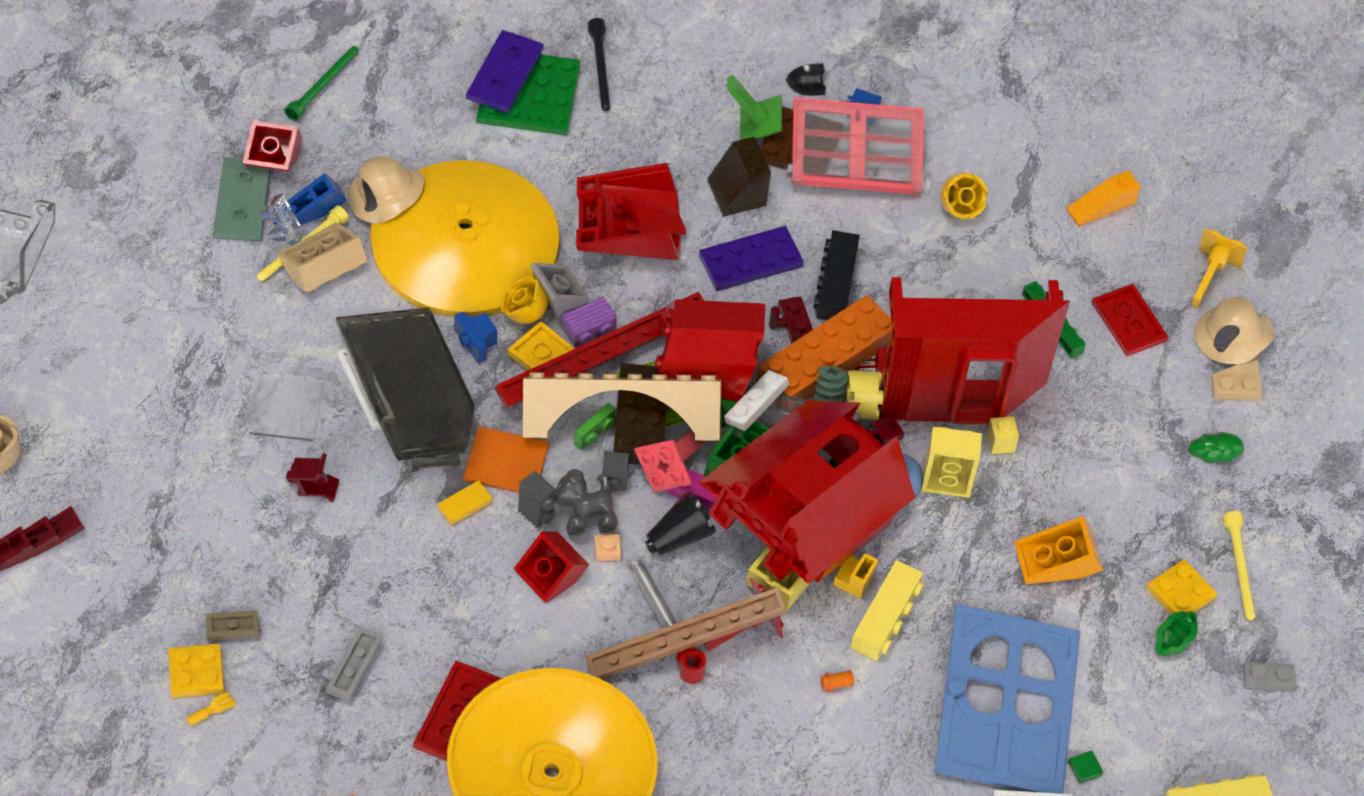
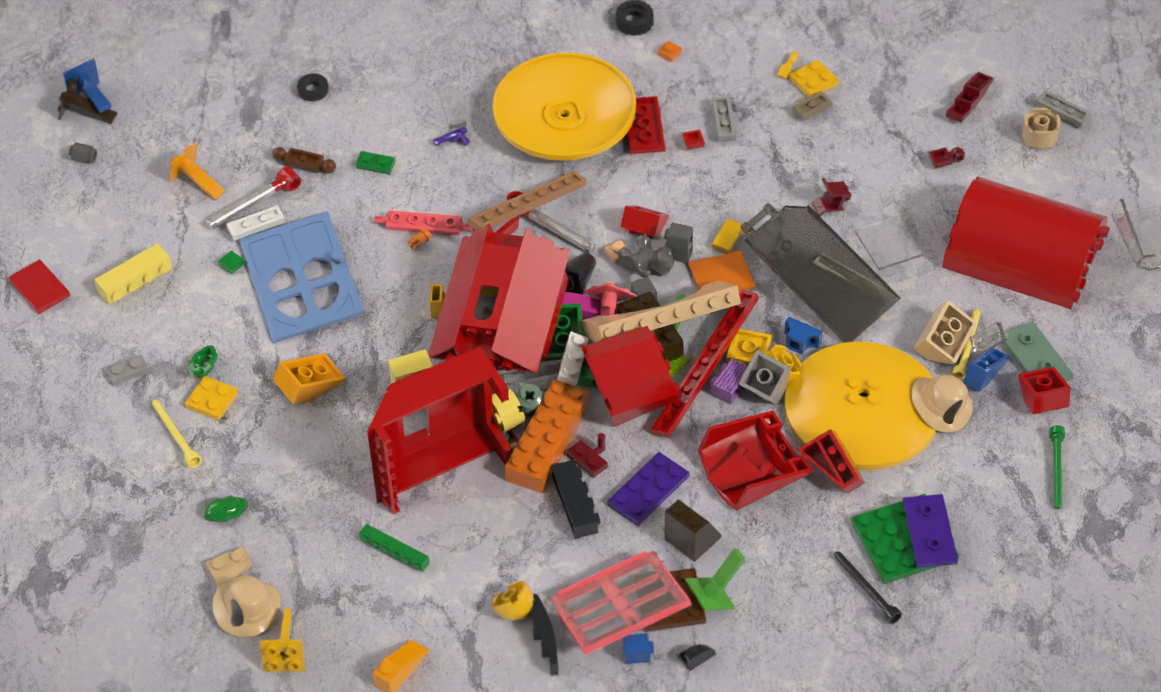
camera: 160 degrees right, 5 degrees down
light yellow brick [850,560,924,661] -> none
red tile [1091,284,1168,357] -> none
none -> coral plate [374,210,473,236]
none -> black slope [533,594,559,676]
none -> red plate [682,129,705,150]
none -> red wedge [797,429,866,493]
none -> dark red plate [929,147,965,169]
none -> red cylinder [942,176,1110,309]

